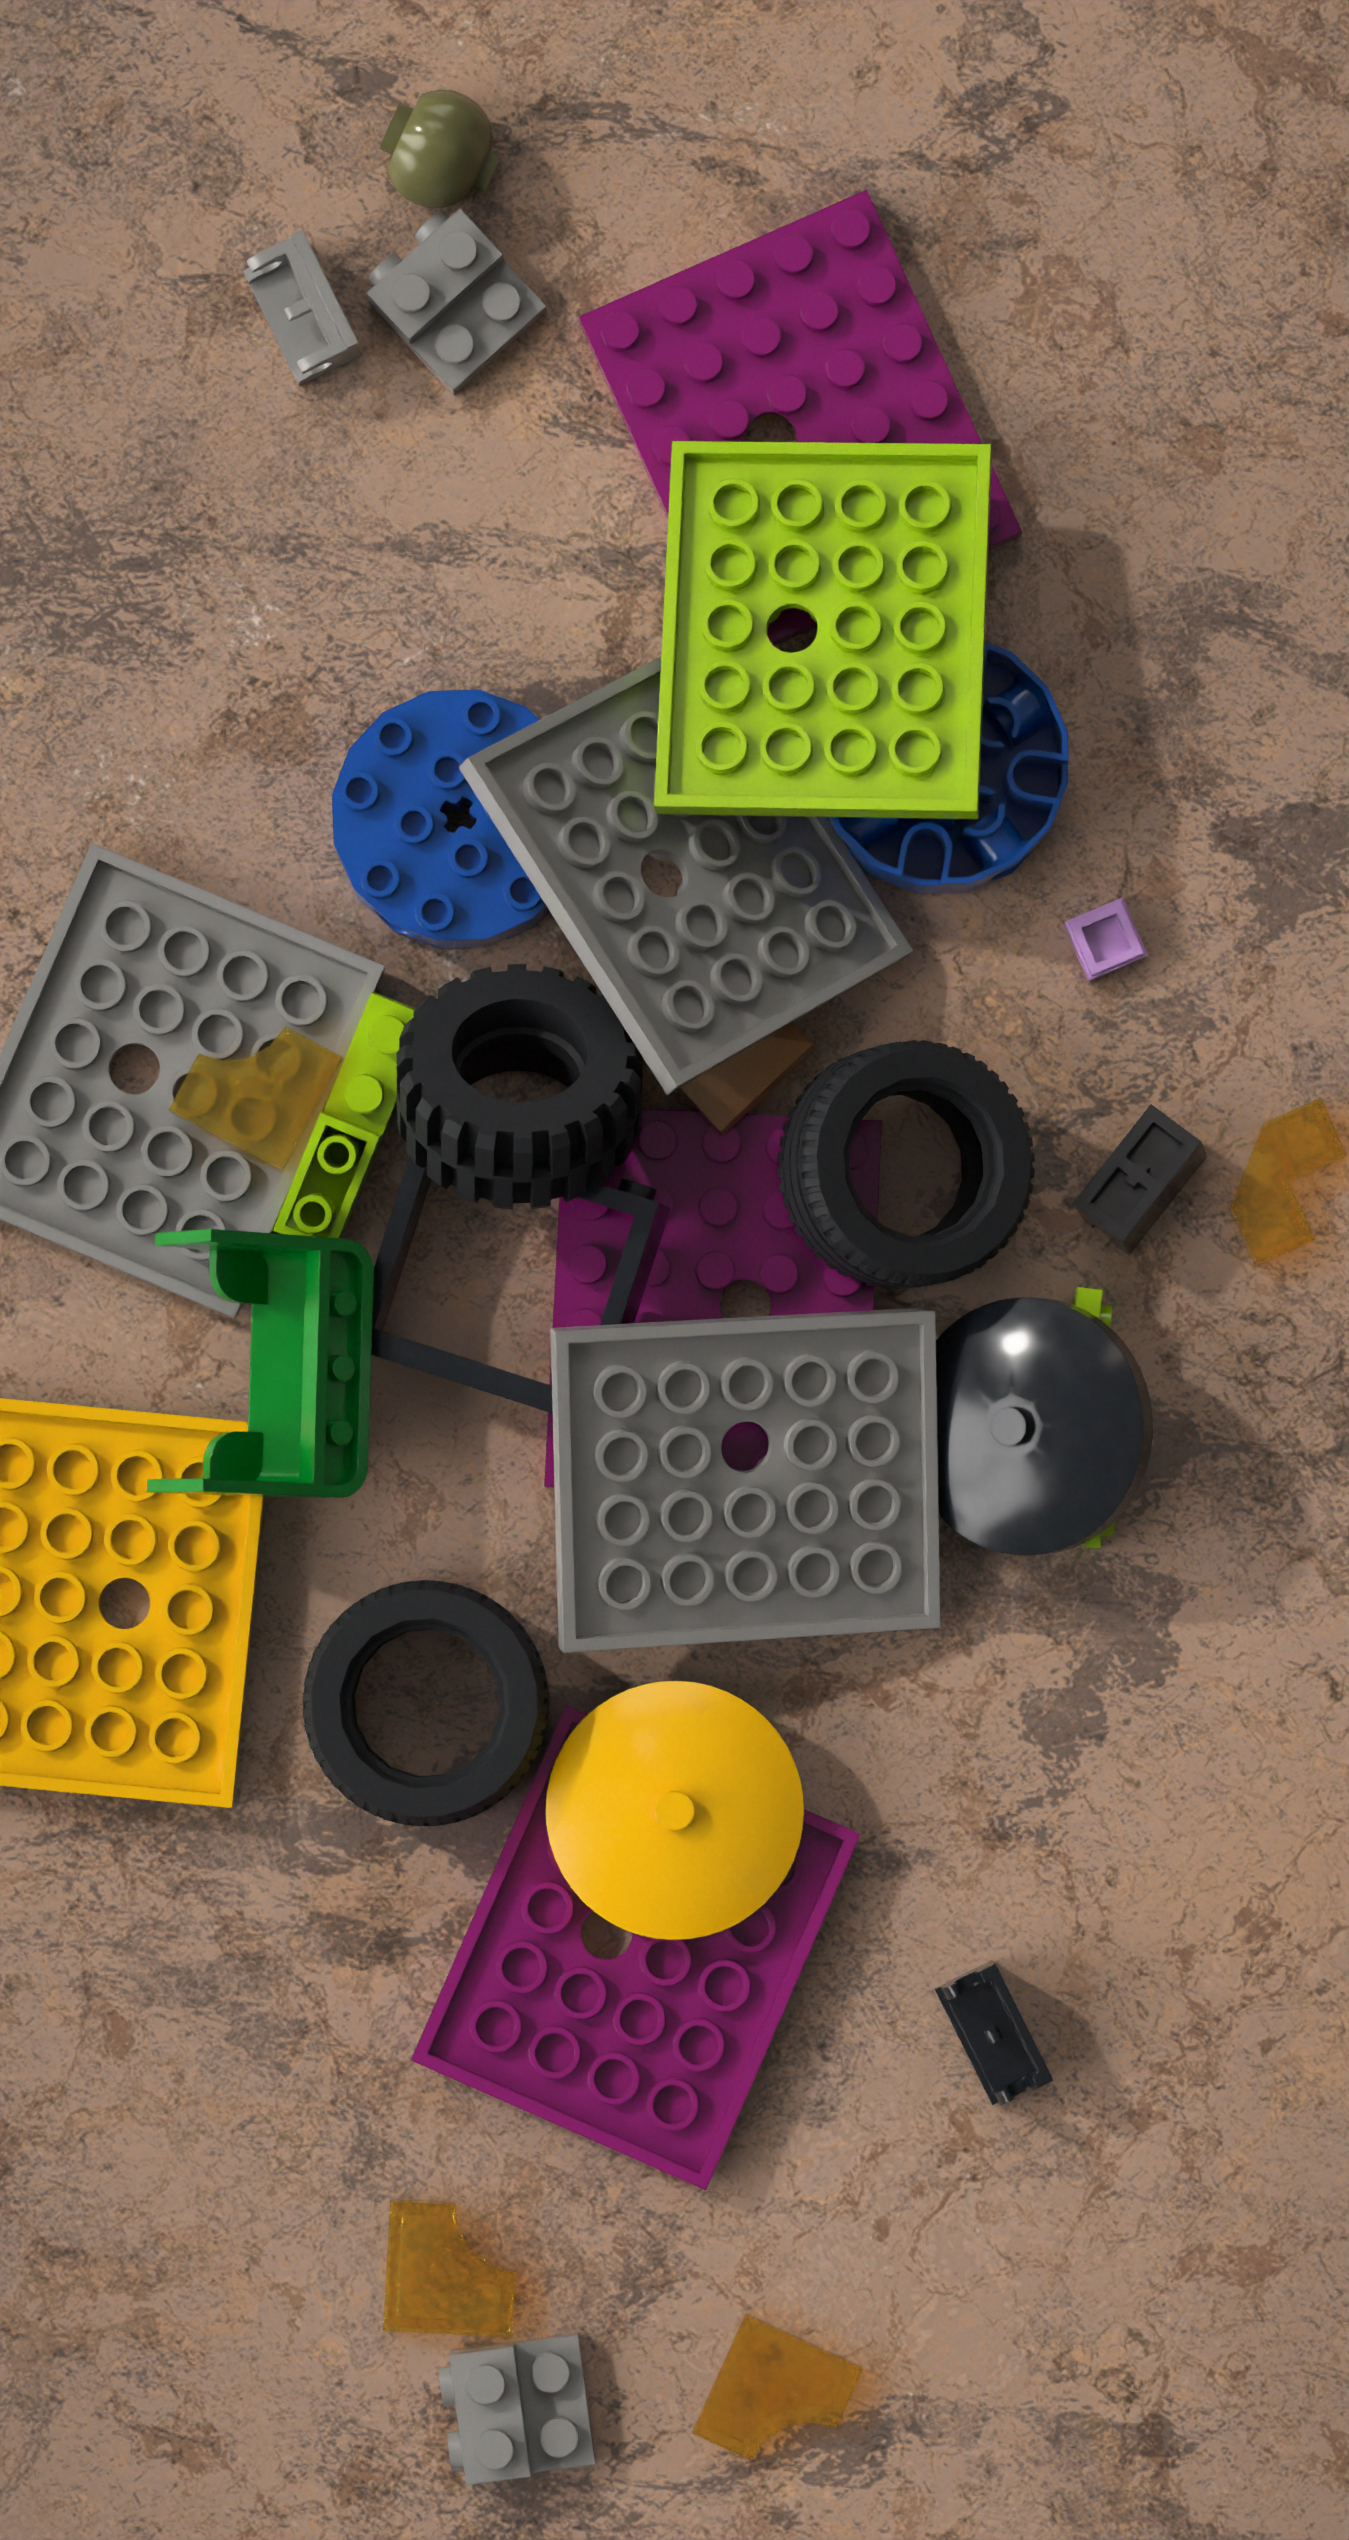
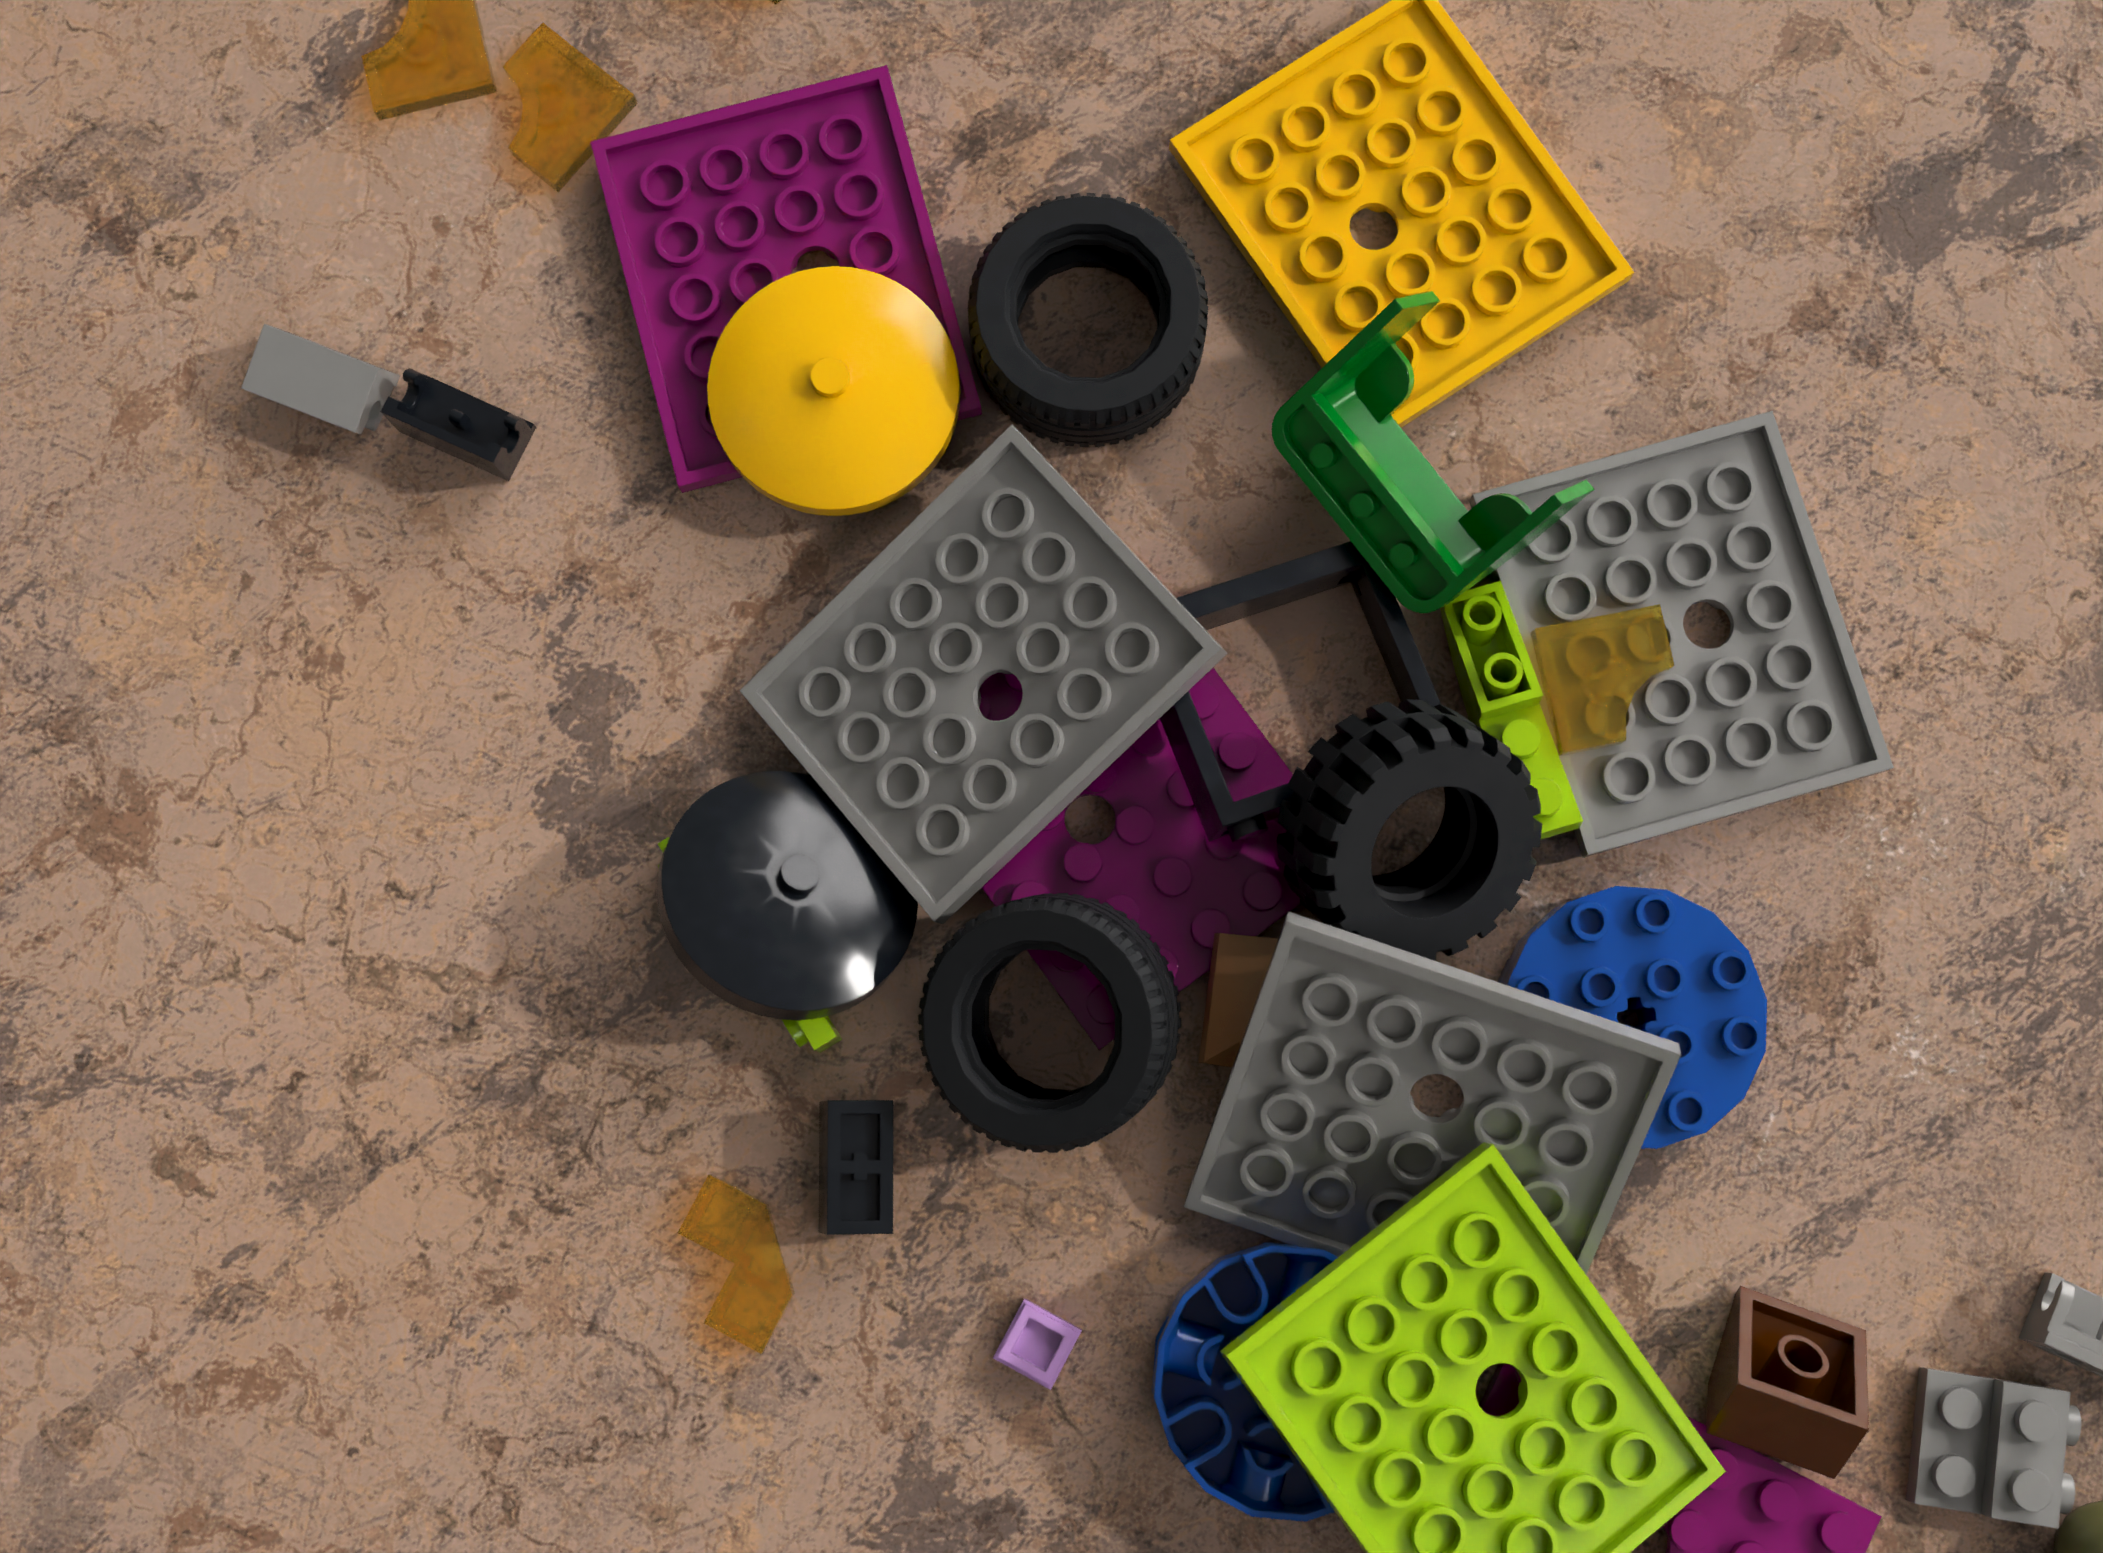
camera: 145 degrees right, 5 degrees down
none -> light grey hinge [241,324,400,434]
none -> clear yellow tile [503,22,638,193]
none -> reddish brown slope [1706,1286,1869,1479]

